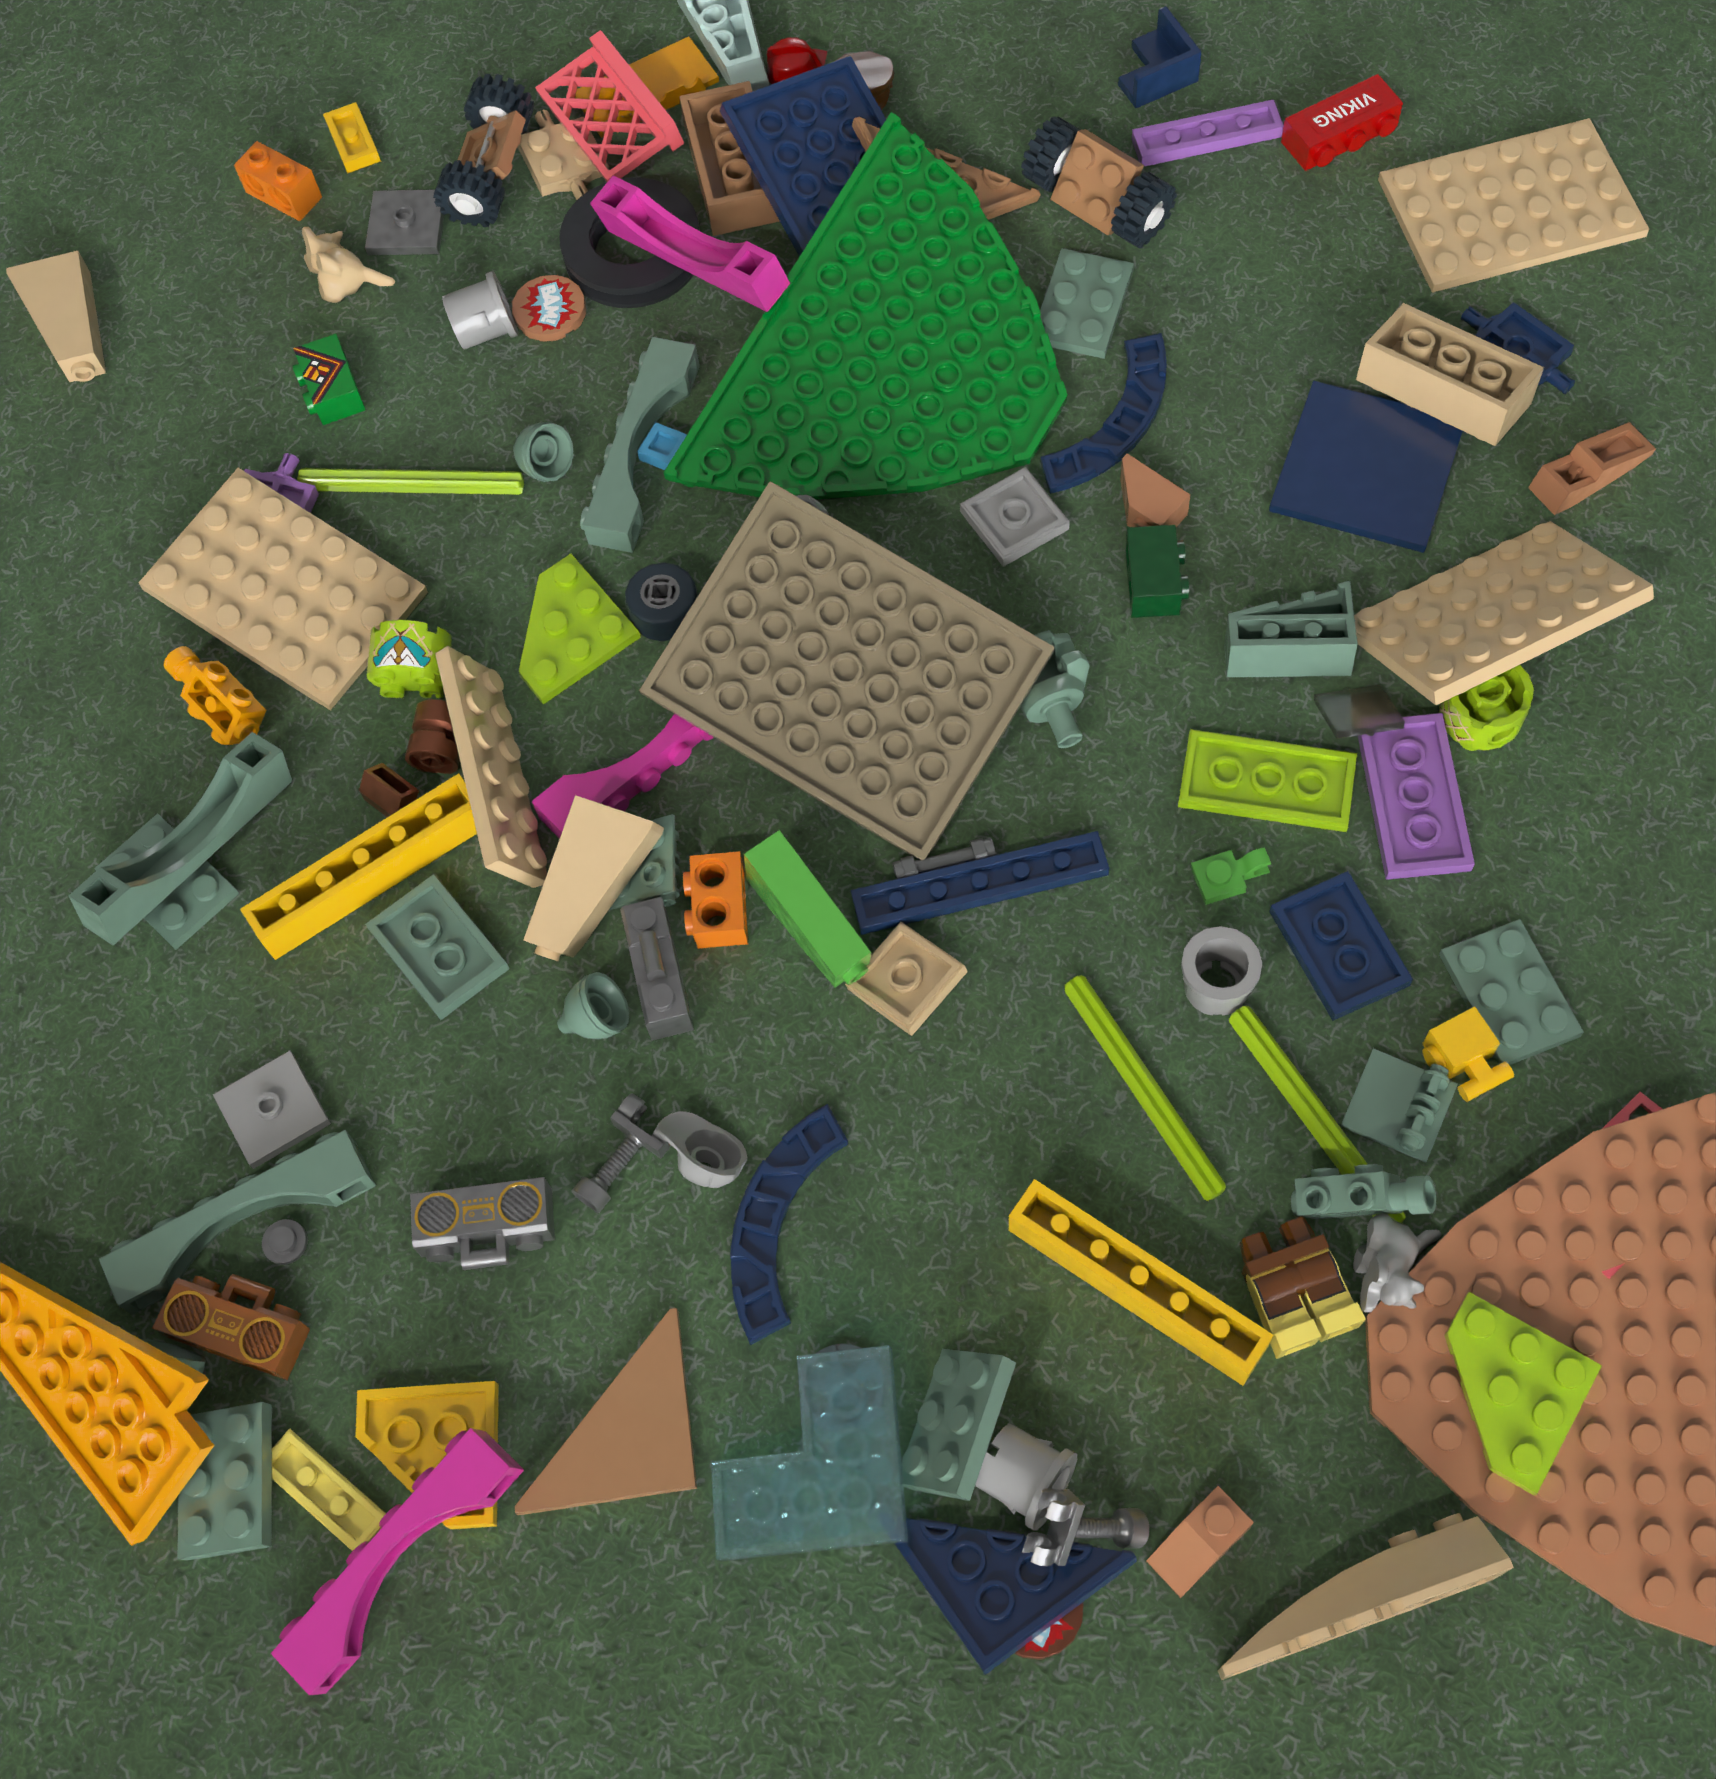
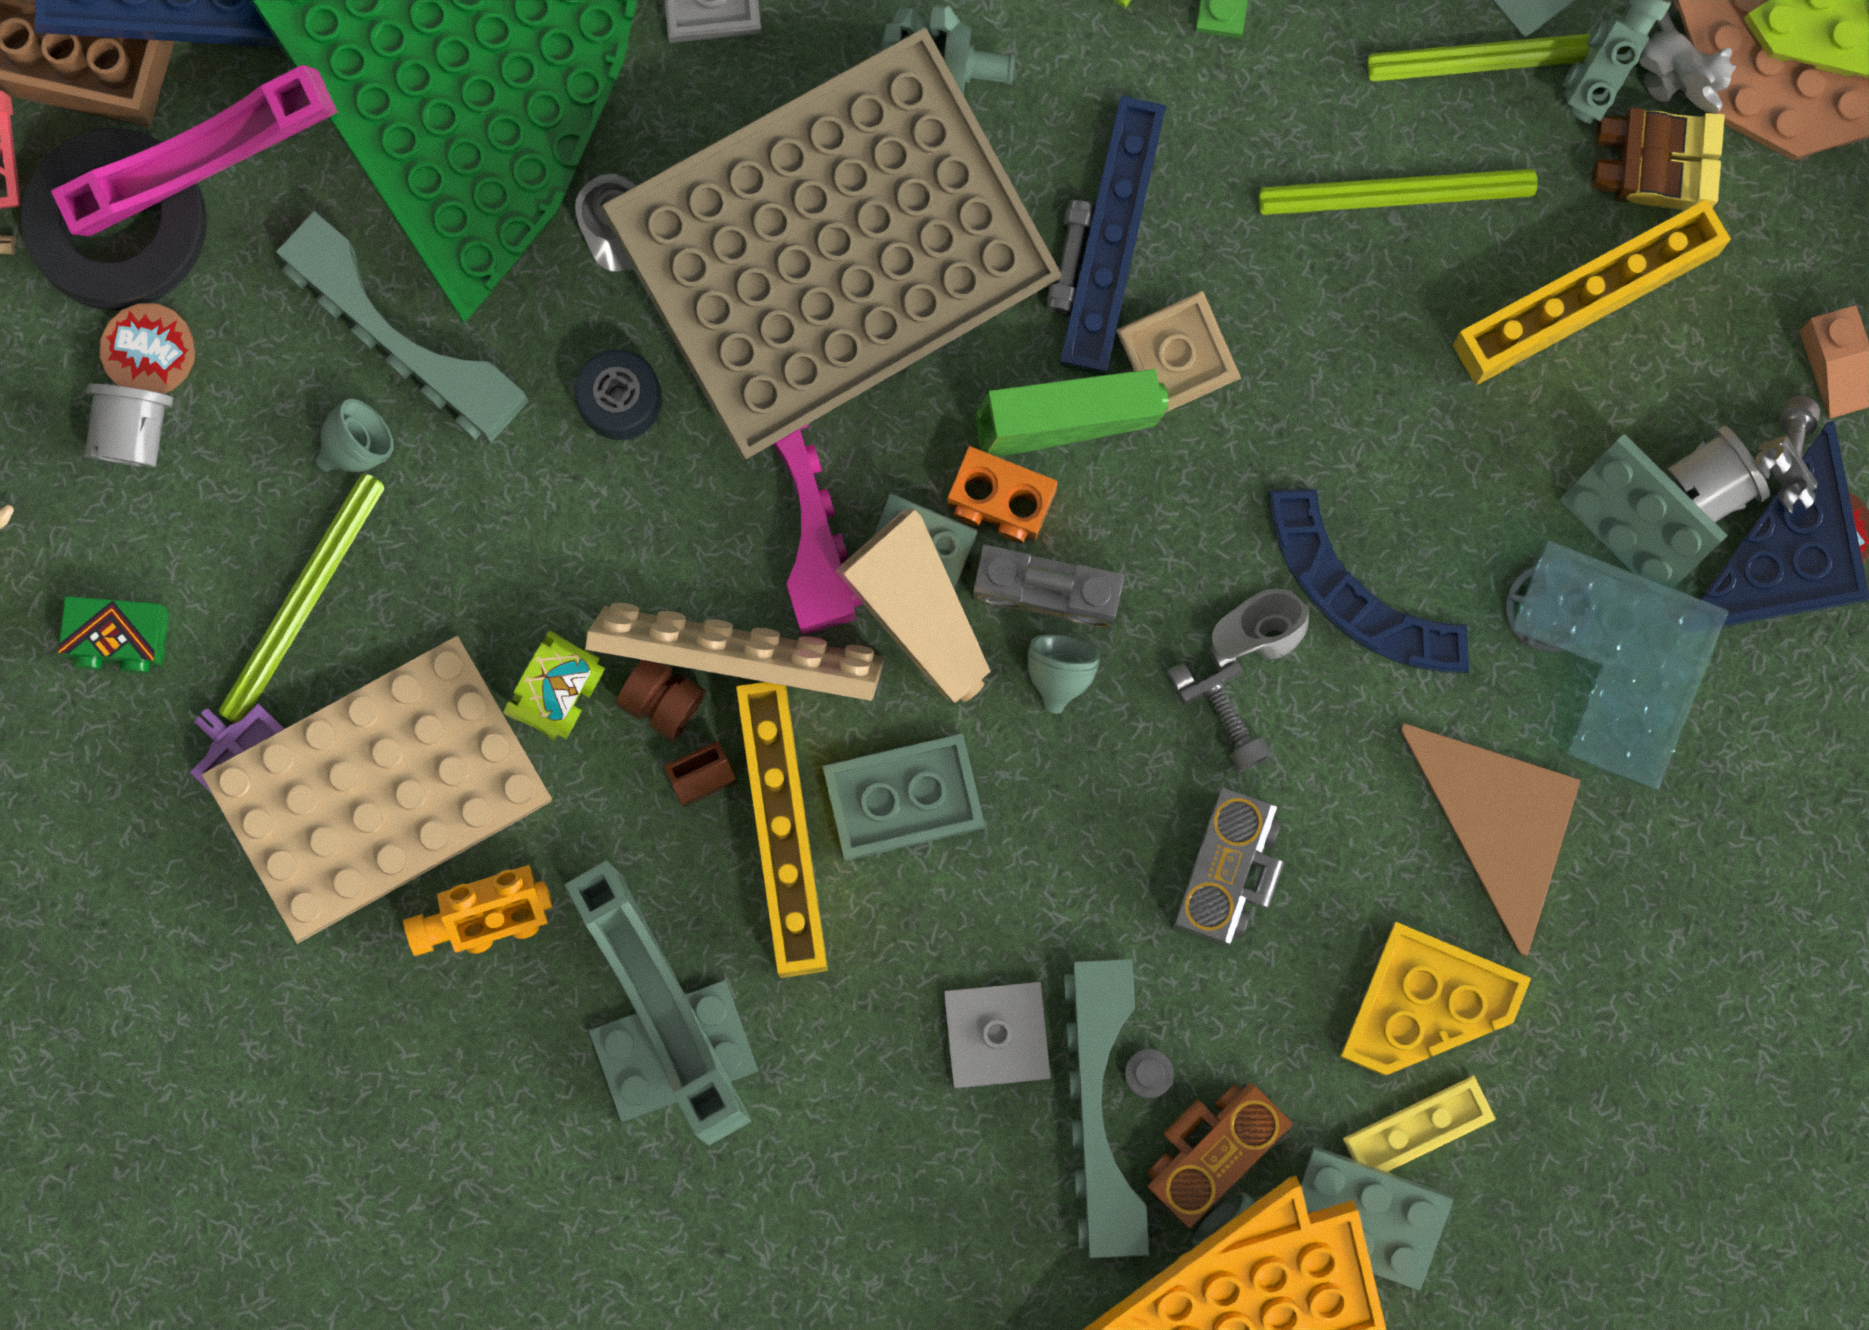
camera: 70 degrees left, 15 degrees up
dark pink arch [271,1428,524,1695] -> none
lime plate [519,554,641,705] -> none
dark azure plate [637,422,687,470] -> none
light grey piece [1181,926,1262,1016] -> none

